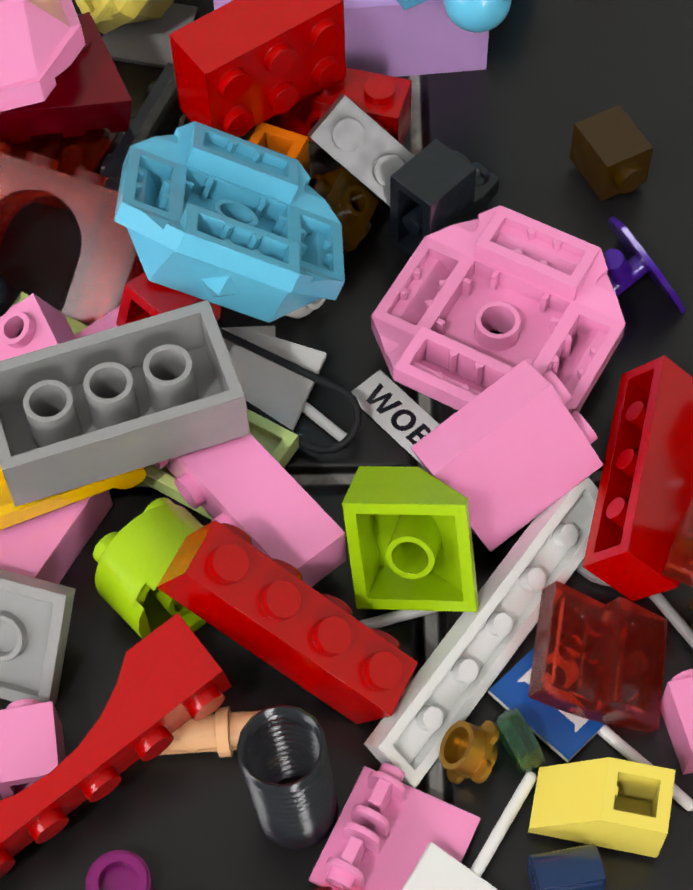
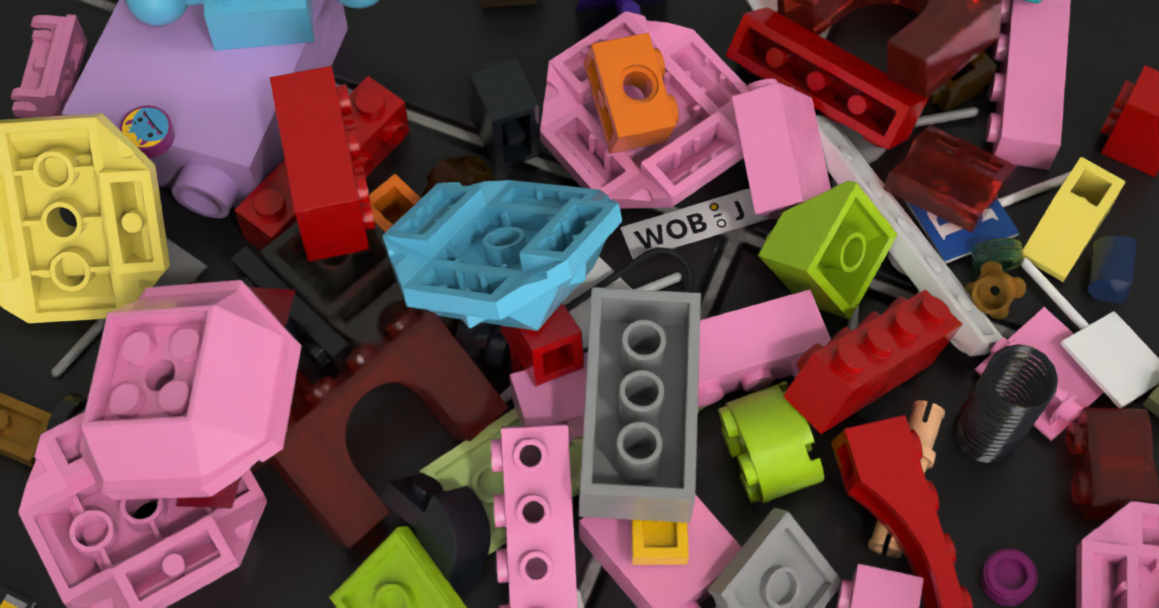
camera: 70 degrees left, 5 degrees up
flat silver brick [308,93,414,206] -> none
none -> orange brick [583,32,679,154]

